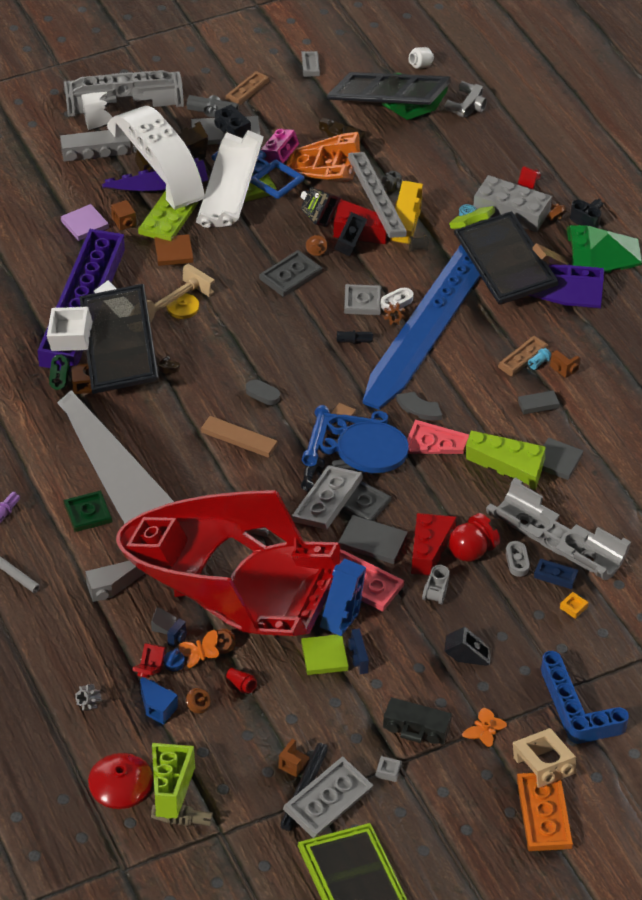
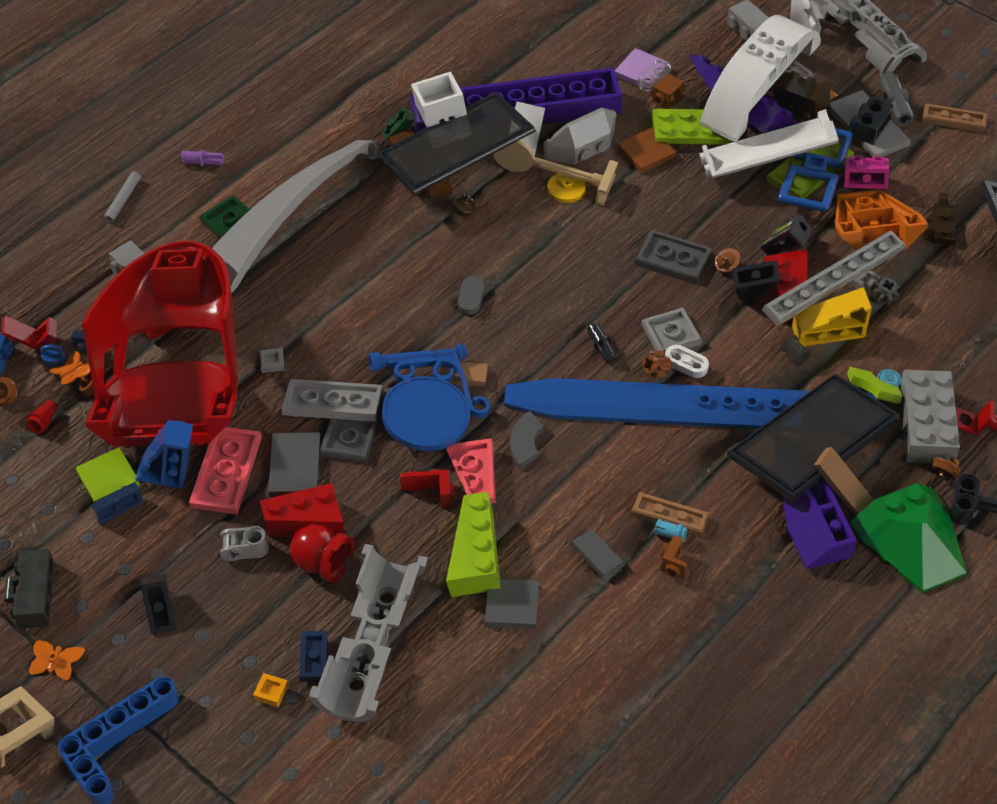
camera: 70 degrees right, 5 degrees up
medium nougat tile [201,416,278,458] -> none
black arm [301,457,325,492] -> none
light grey plate [506,541,530,577] -> none
none -> red bracket [400,469,455,508]
none -> light grey wedge [544,108,616,164]
none -> clear plate [637,60,671,91]

